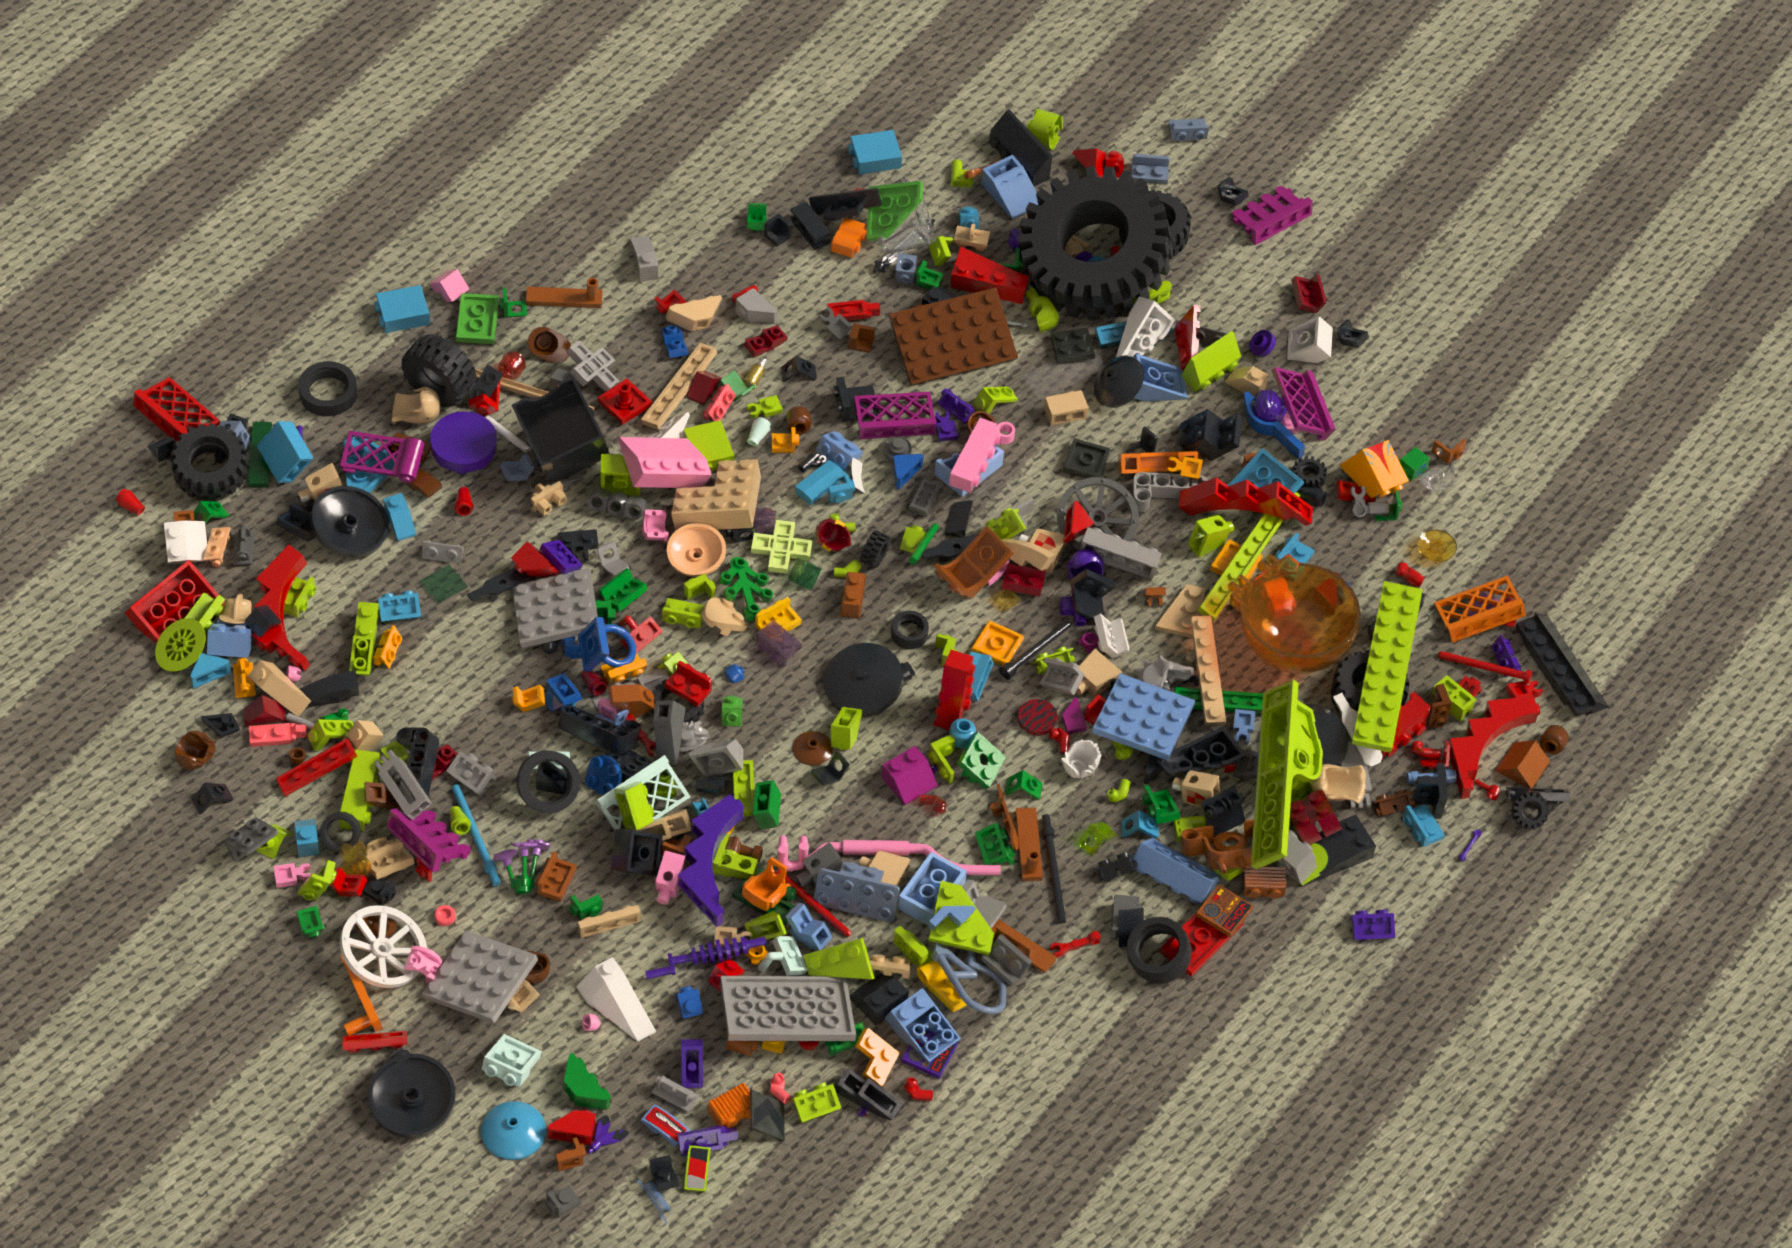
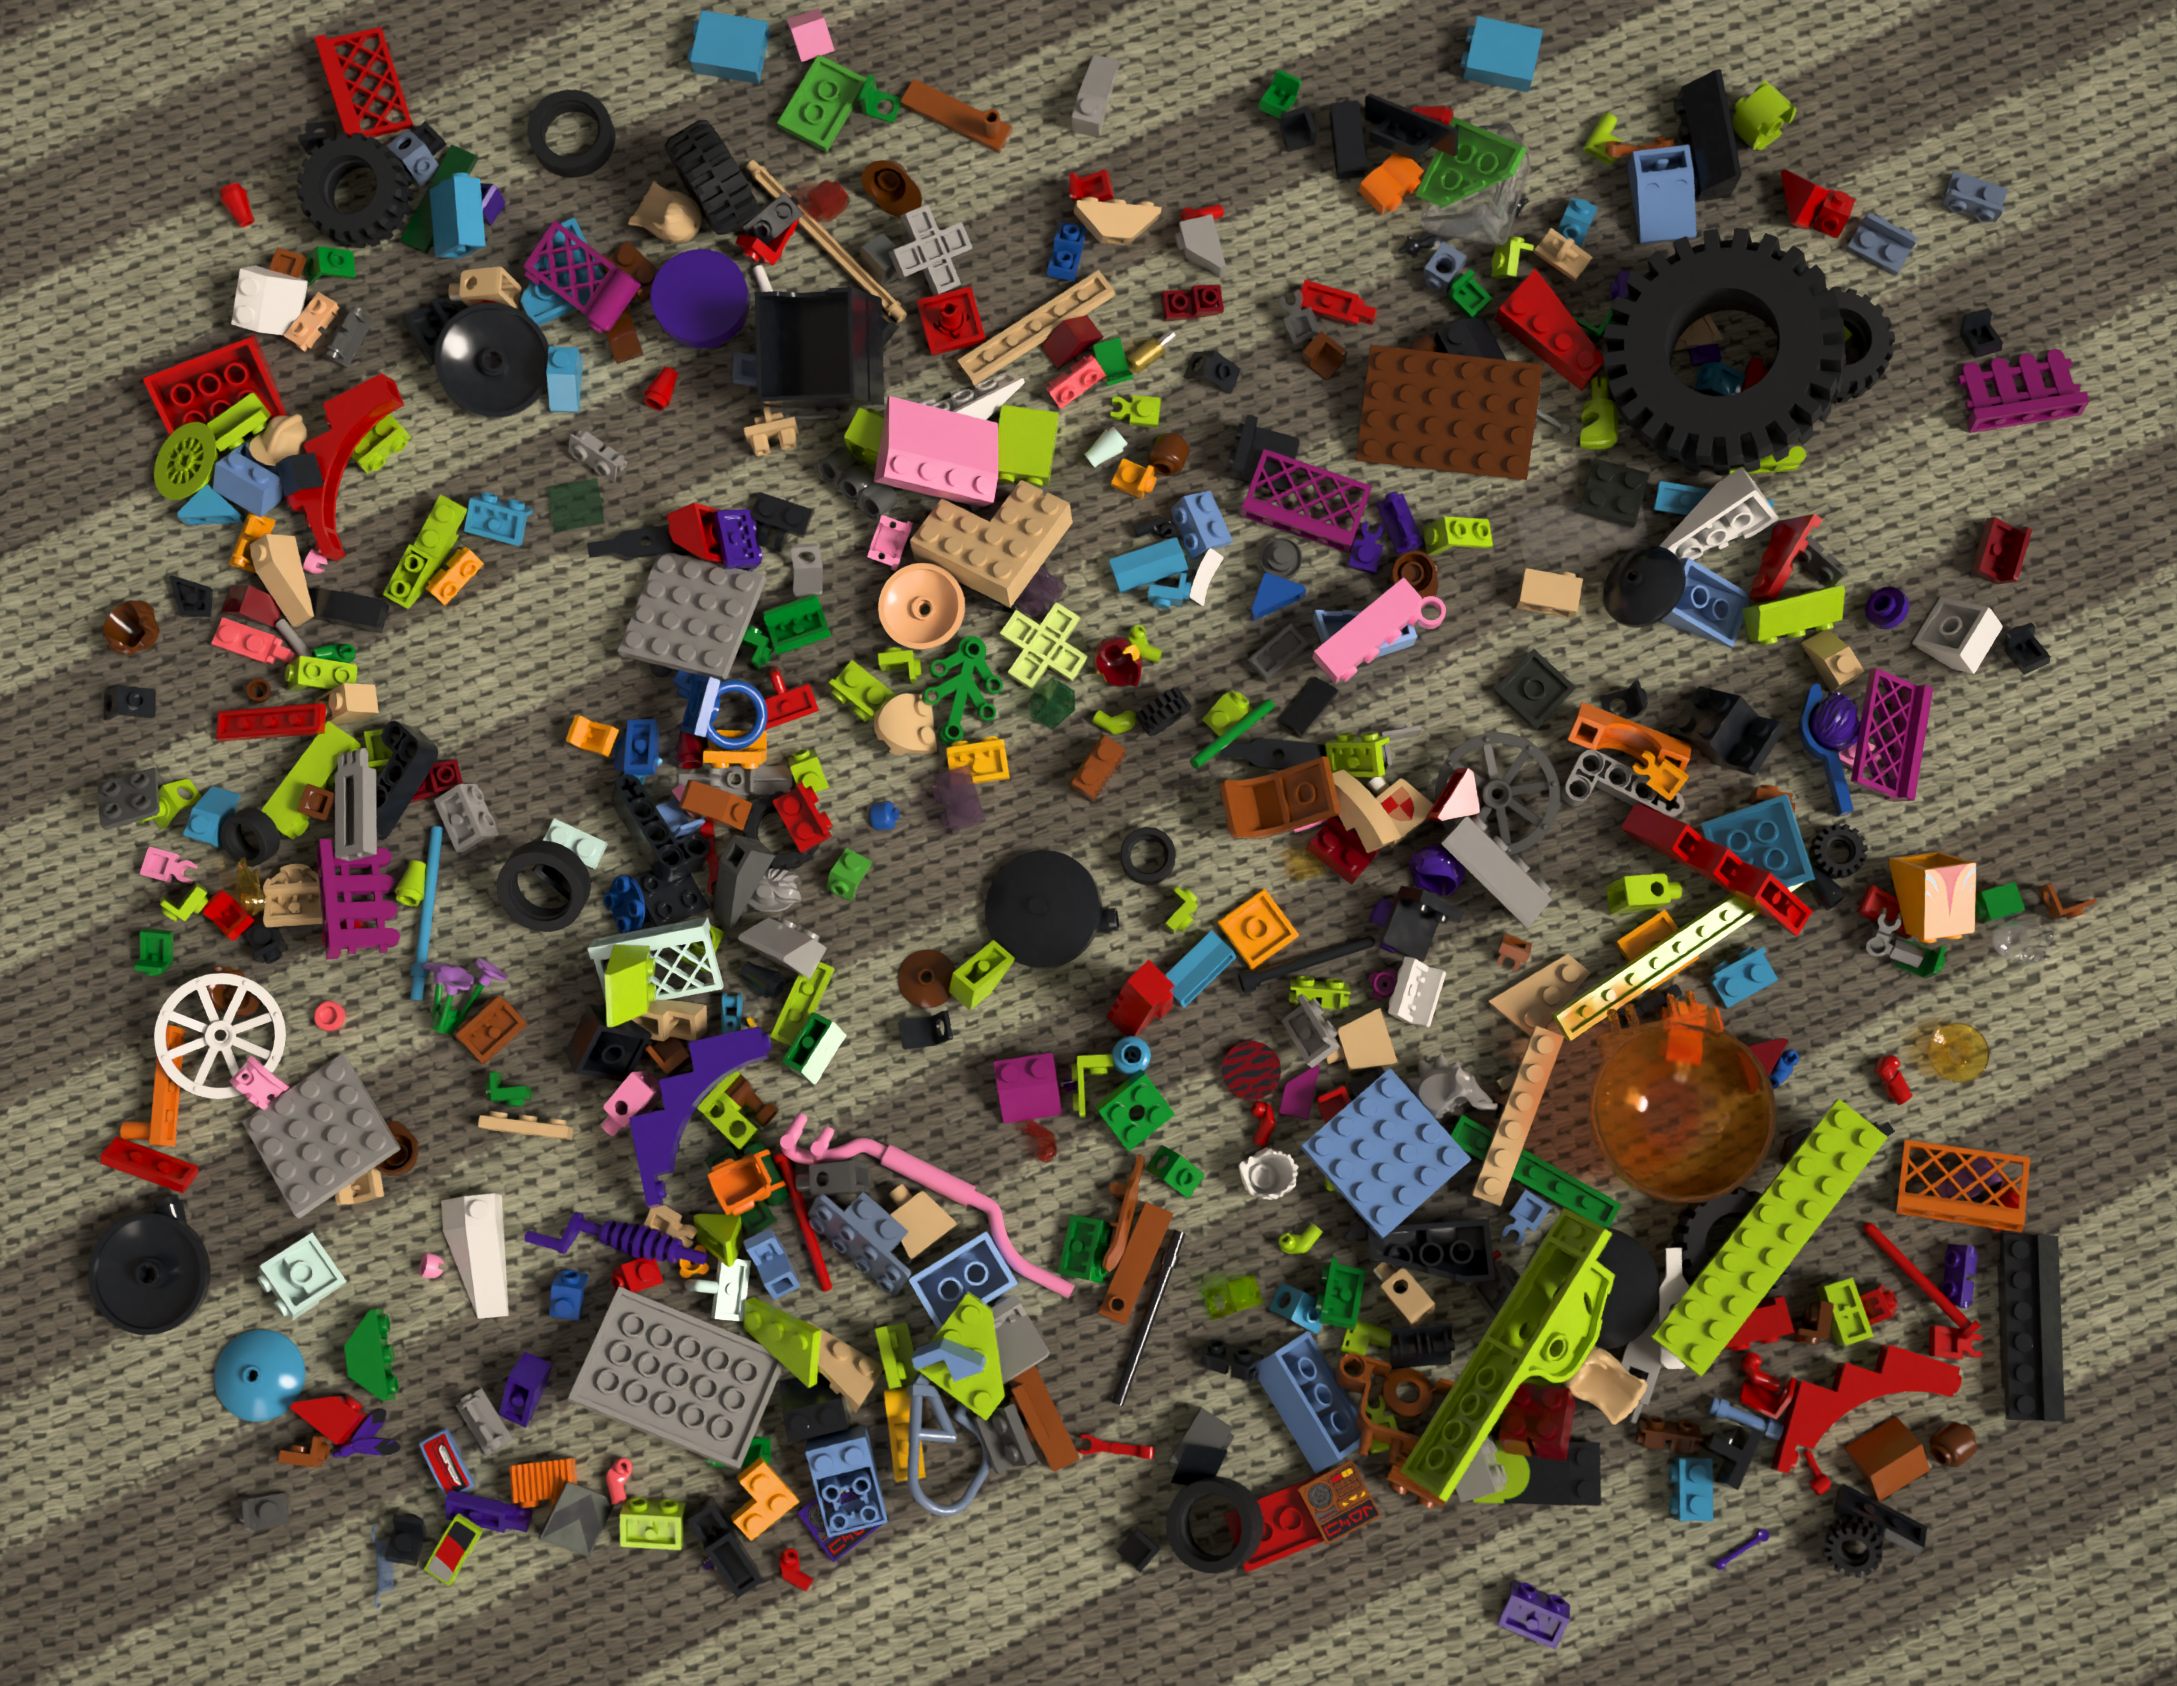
camera: 35 degrees right, 25 degrees up
none -> black panel [1117,1526,1160,1573]

